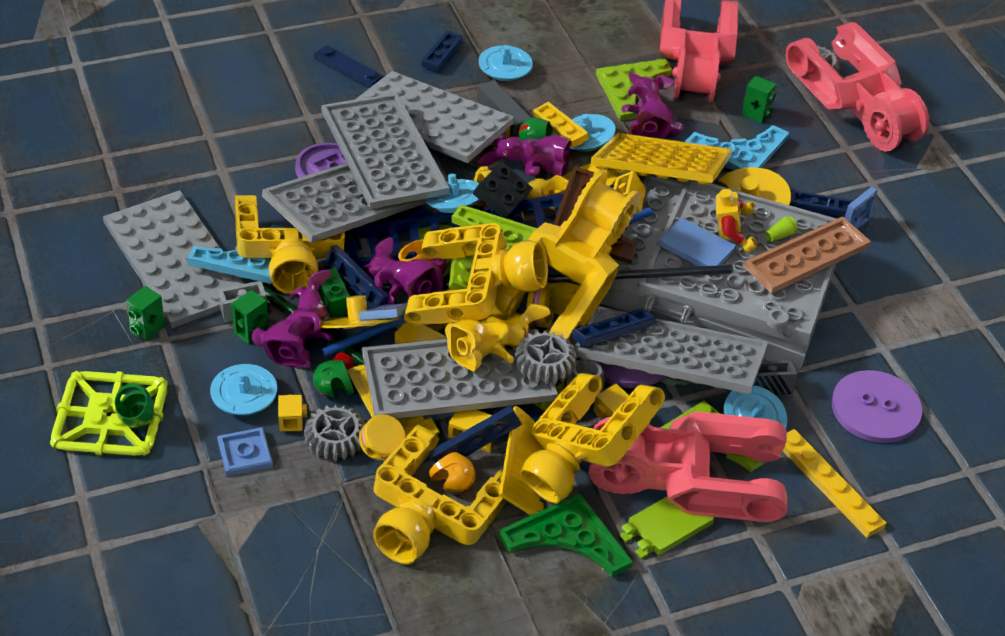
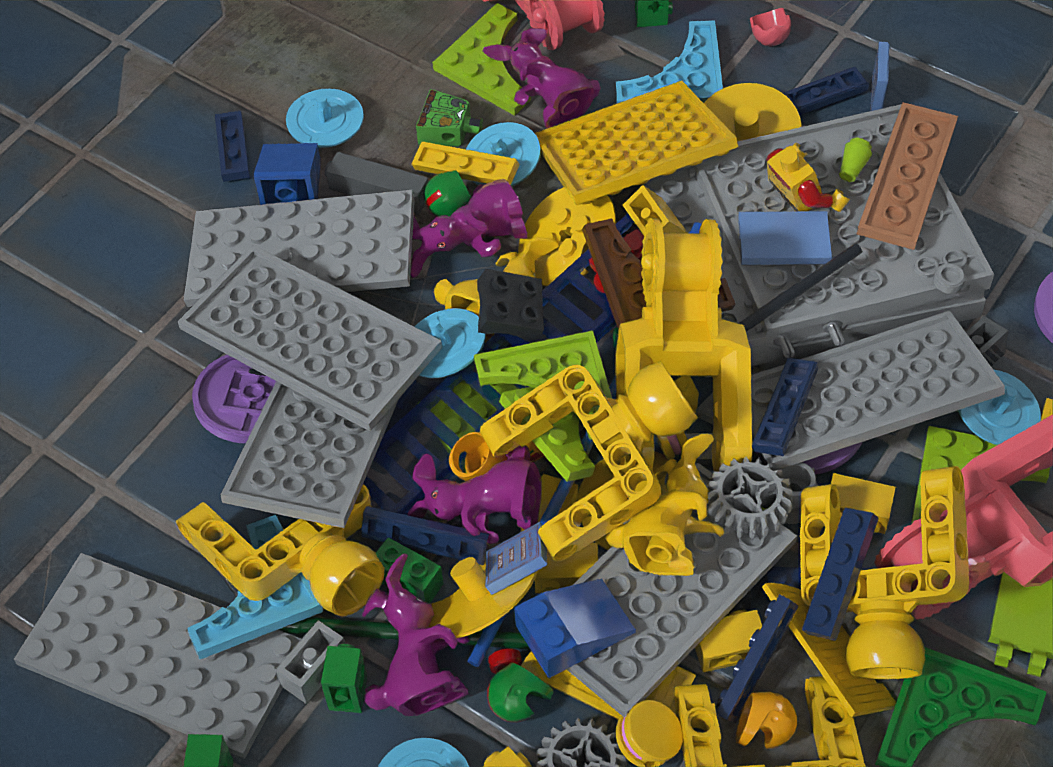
camera: 30 degrees left, 10 degrees up
dark blue plate [314,45,383,88] -> none
none -> blue slope [254,143,321,205]
none -> bright green torso [416,89,483,147]
none -> blue slope [514,578,636,678]
none -> coral hair [750,8,791,47]
none -> dark blue plate [802,508,879,641]

